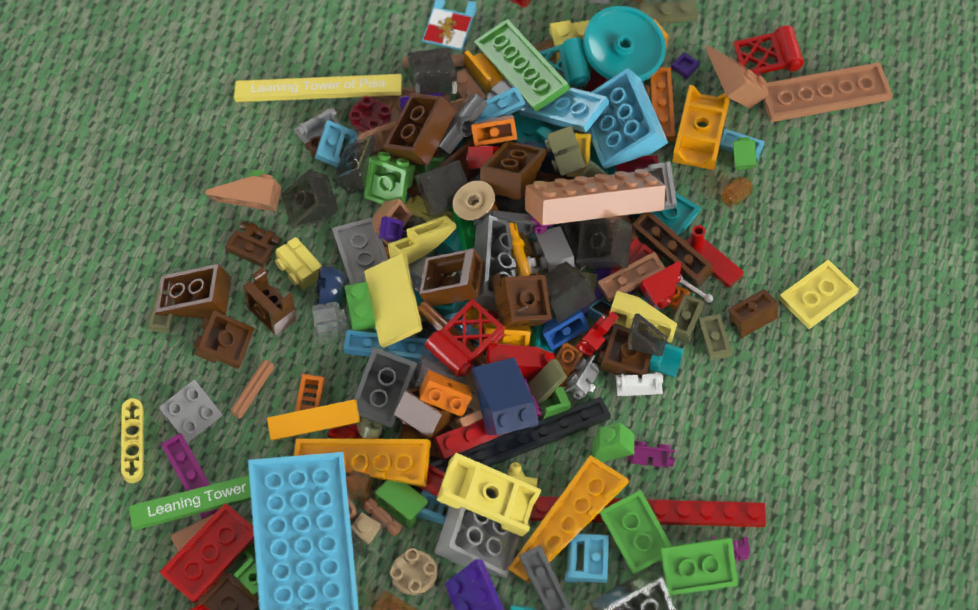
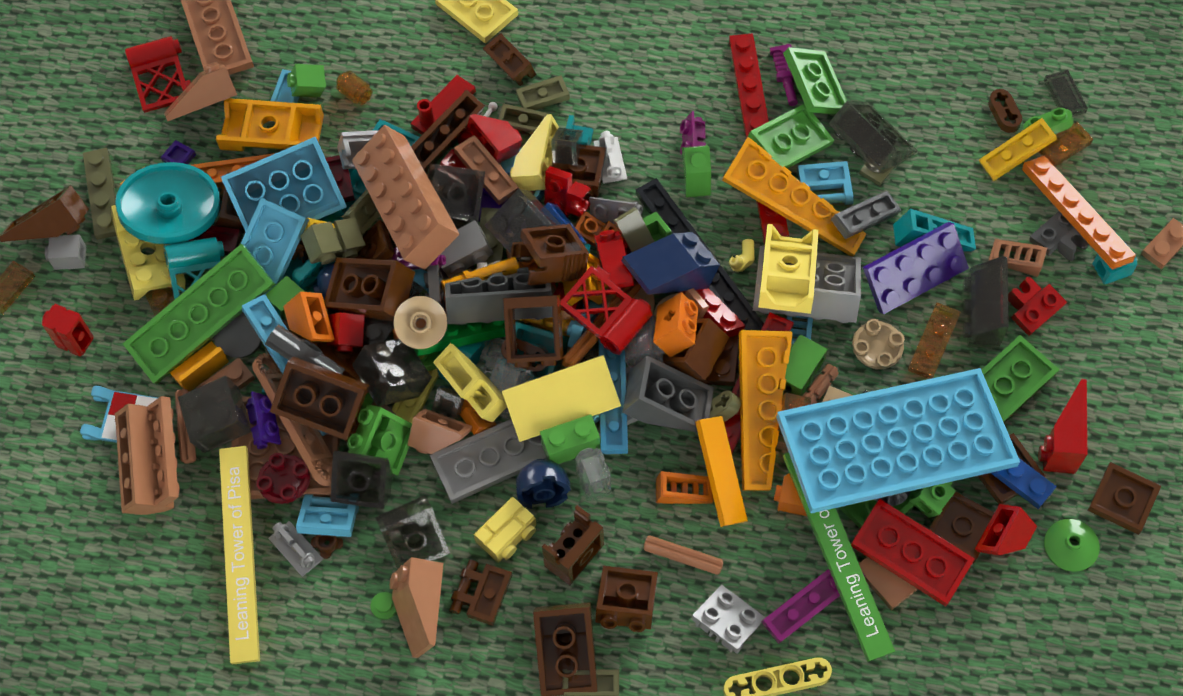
camera: 95 degrees left, 5 degrees up
dark purple tile [379,216,404,242] -> none
none -> nougat brick [115,396,180,515]
none -> bright green panel [265,276,305,320]

